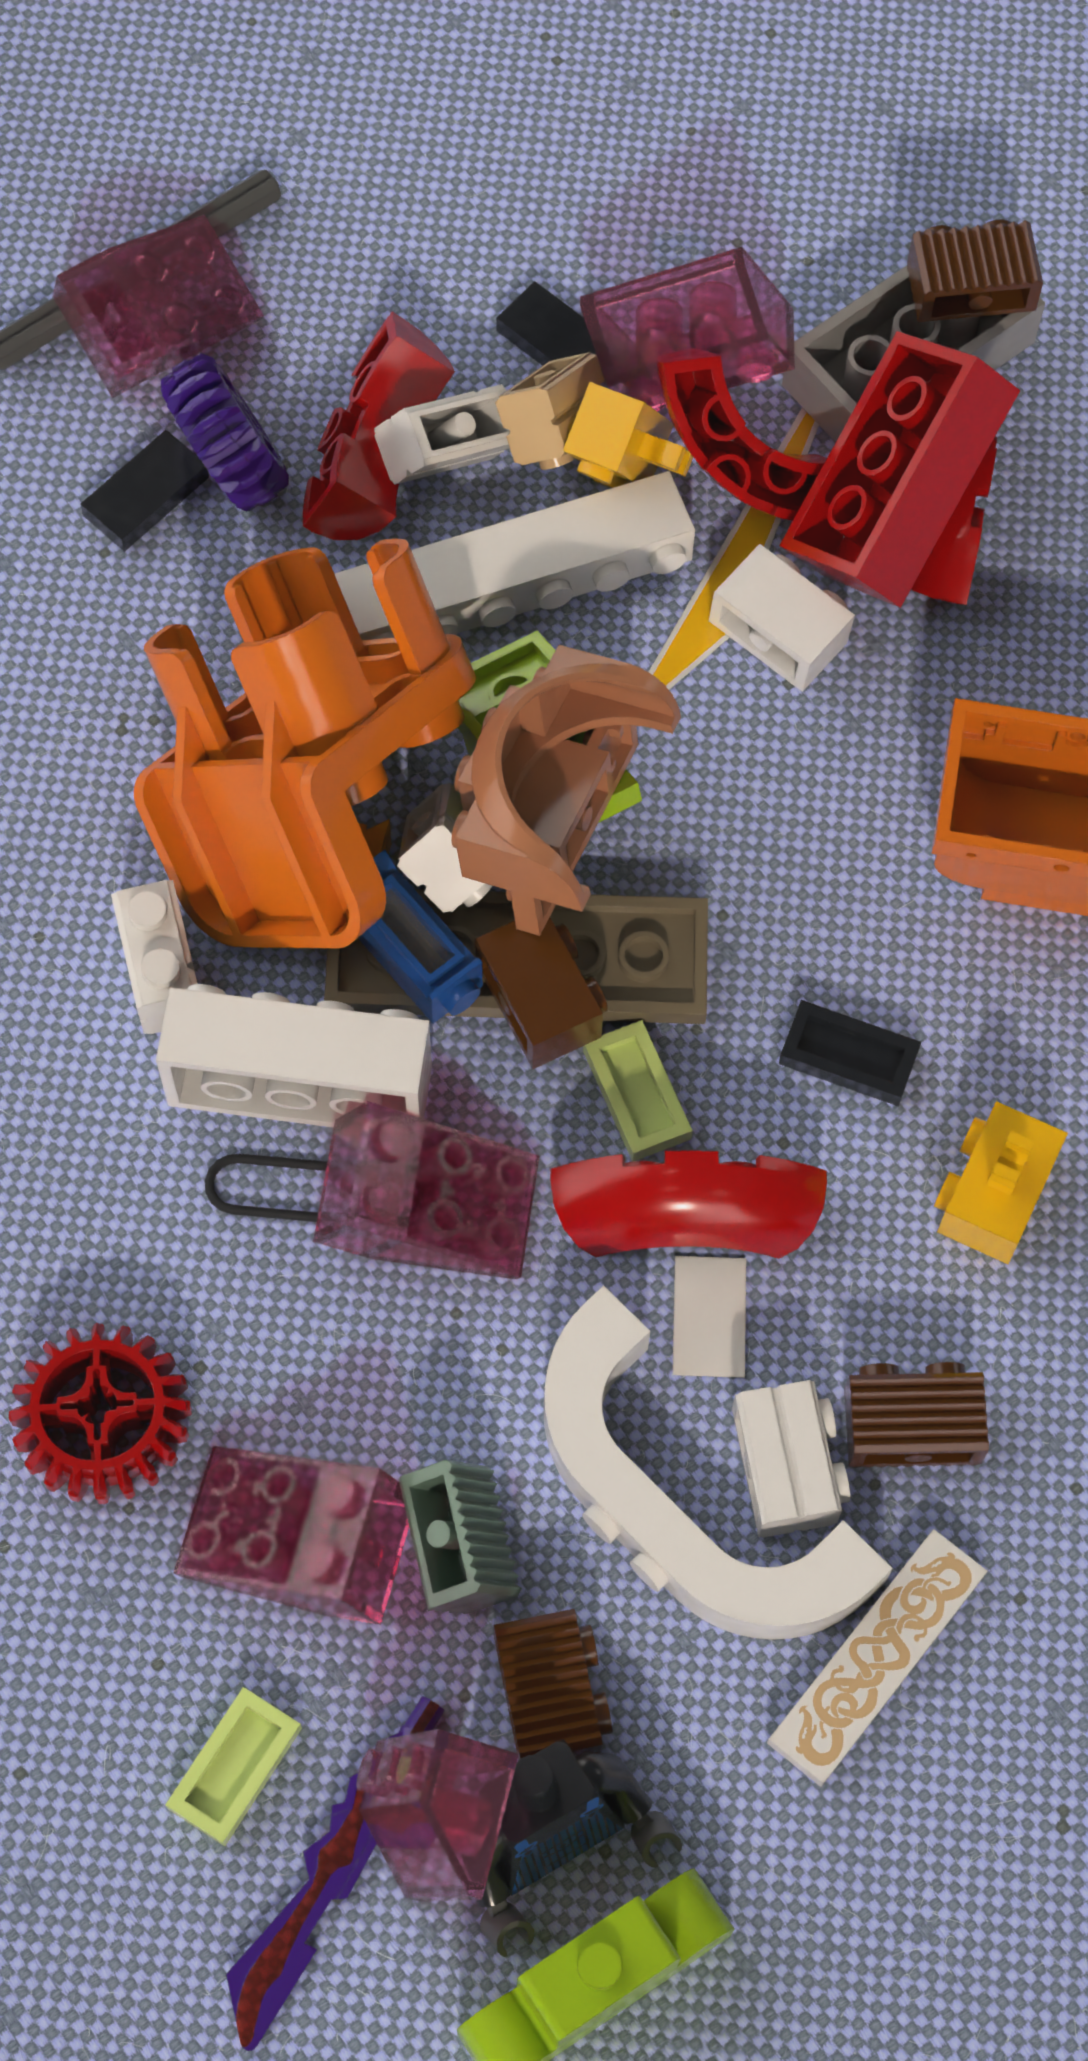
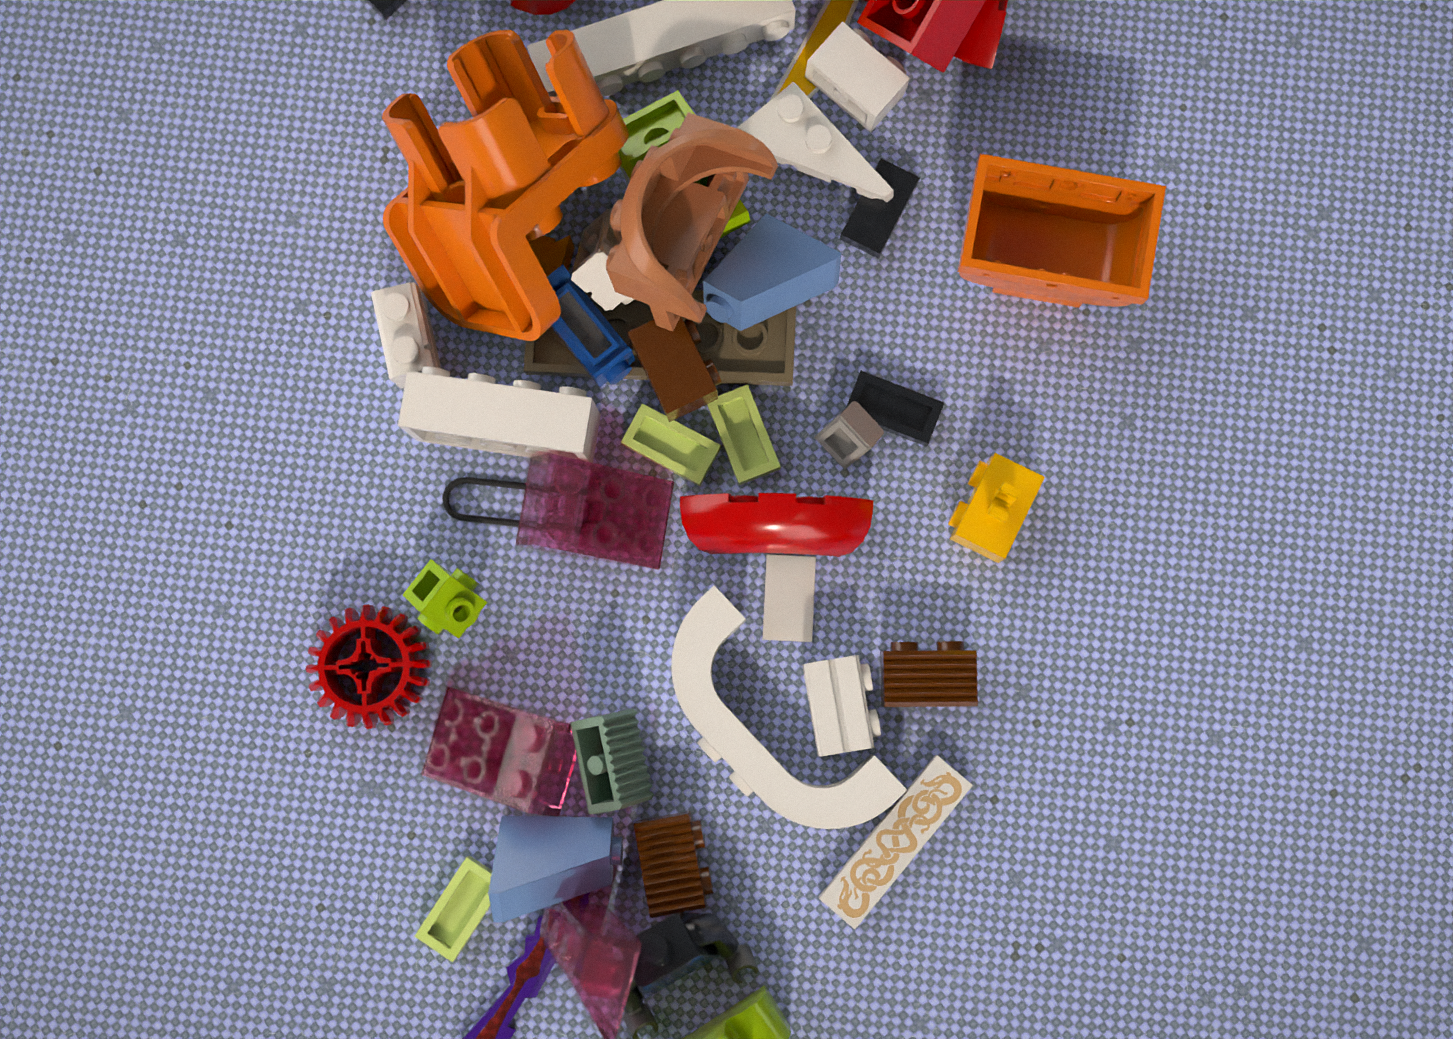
camera: 10 degrees right, 15 degrees up
none -> lime brick [402,559,488,639]
none -> medium blue slope [488,816,623,922]
none -> yellowish green tile [621,403,721,486]
none -> medium blue slope [703,213,841,331]
none -> white wing [737,82,894,202]
none -> light grey slope [814,401,884,470]
none -> black tile [840,158,920,259]

